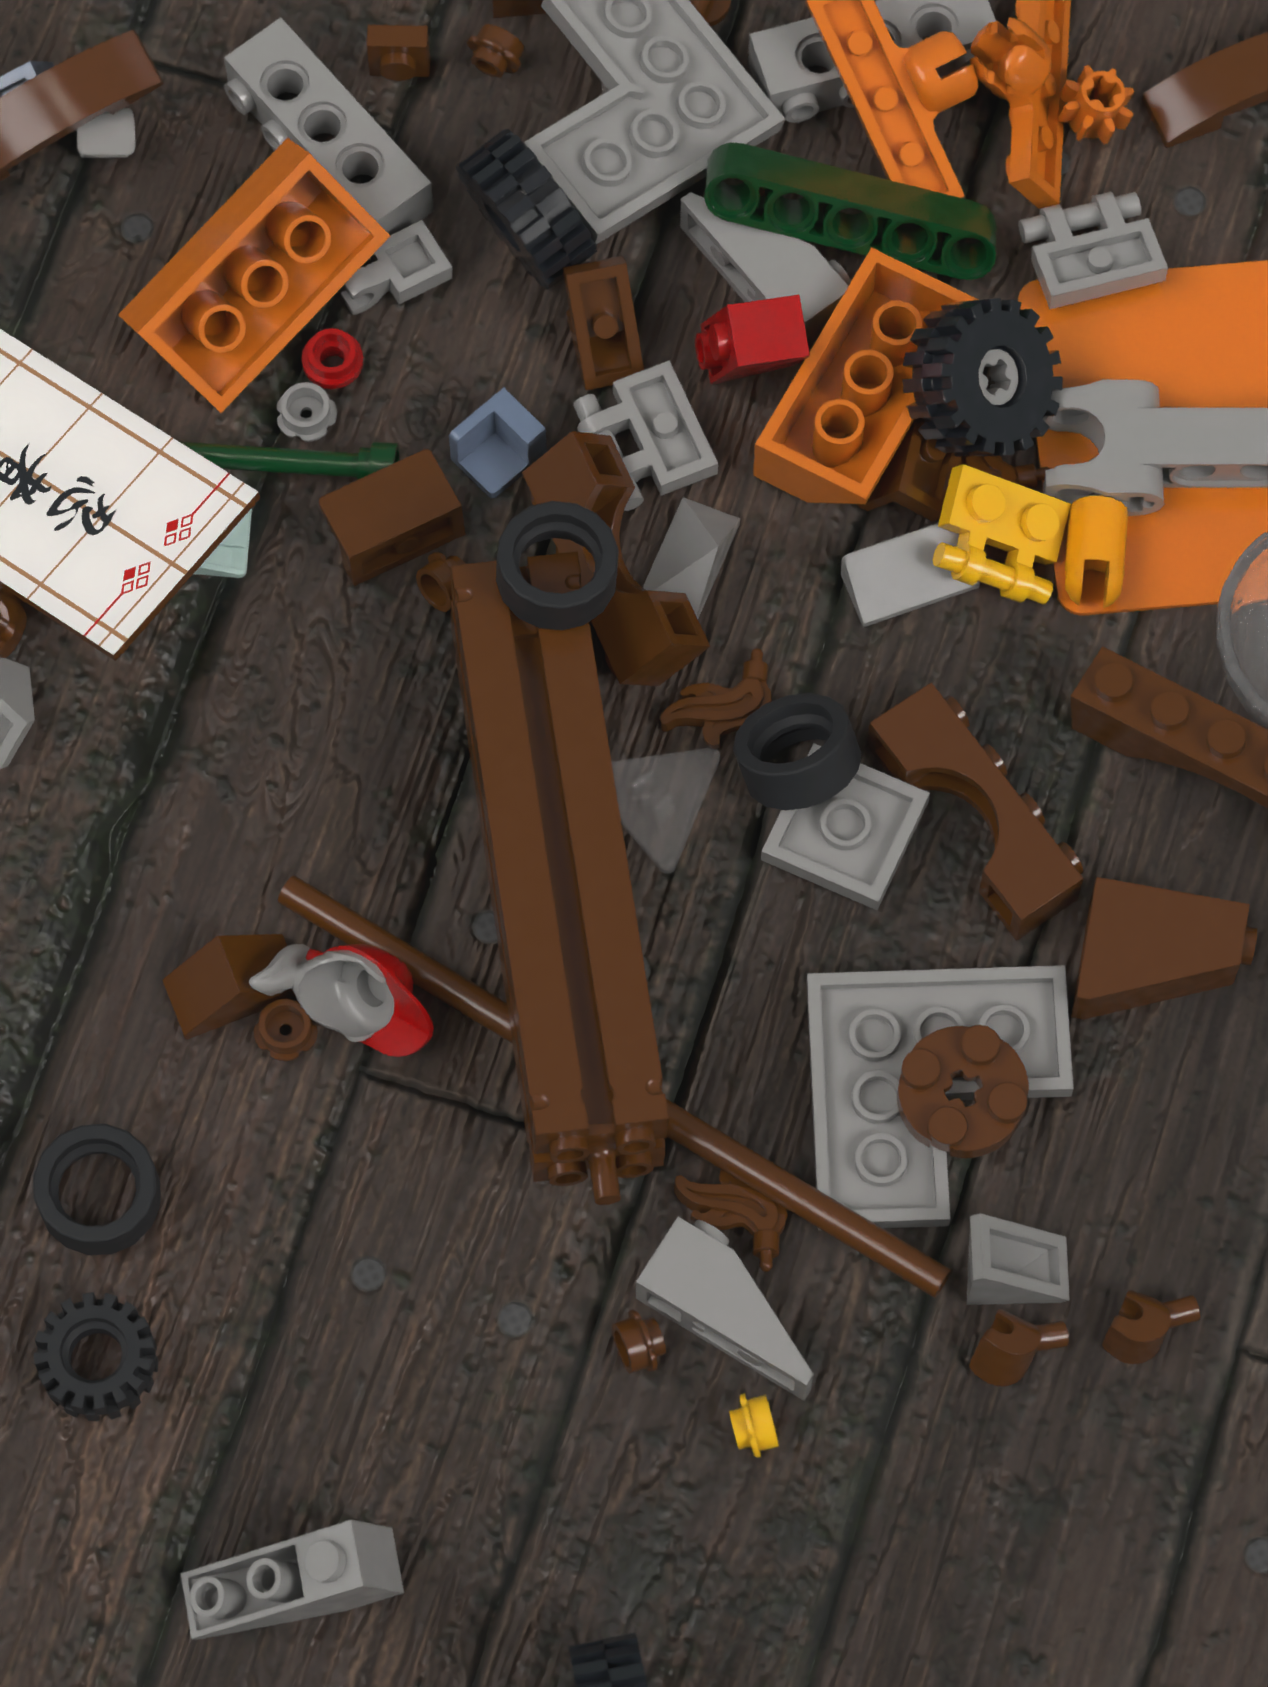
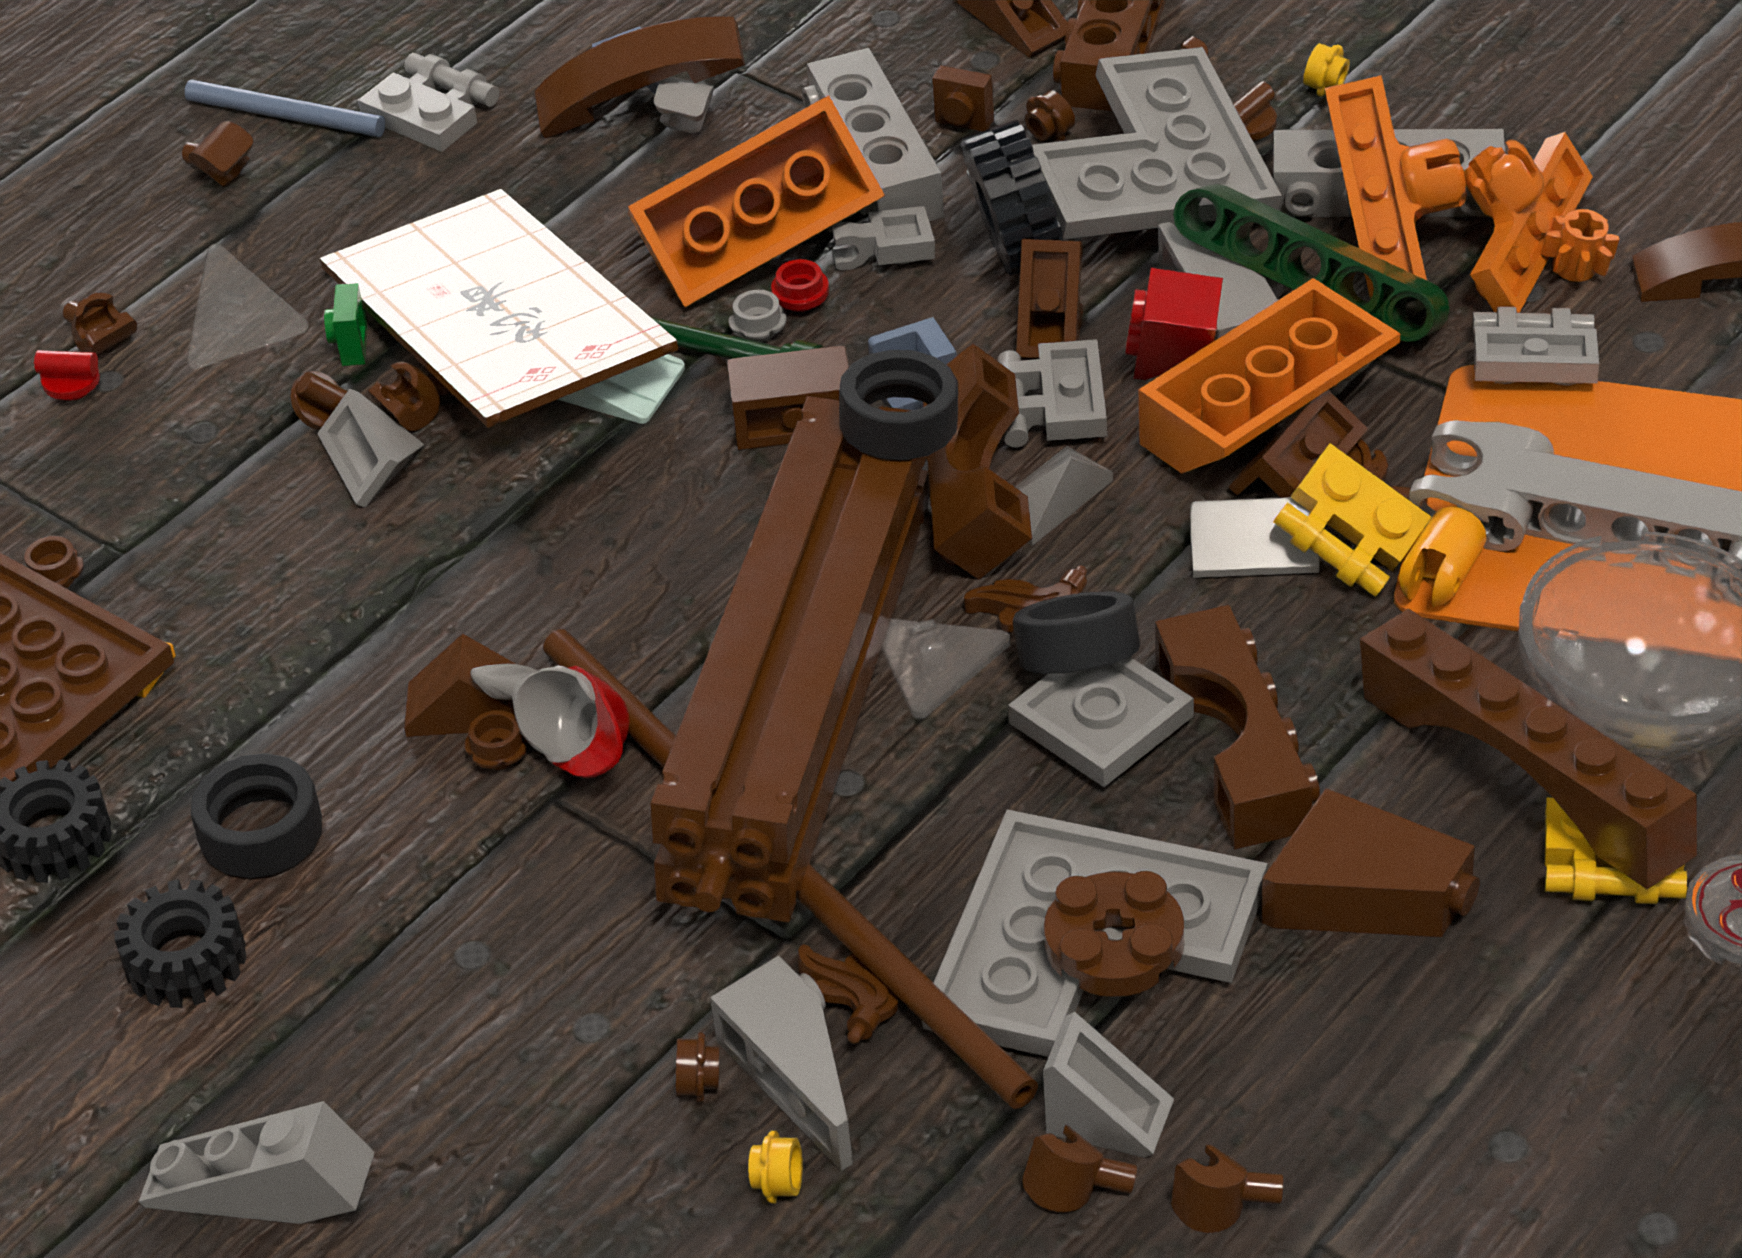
camera: 25 degrees right, 25 degrees down
black bush [902,298,1063,457] -> none

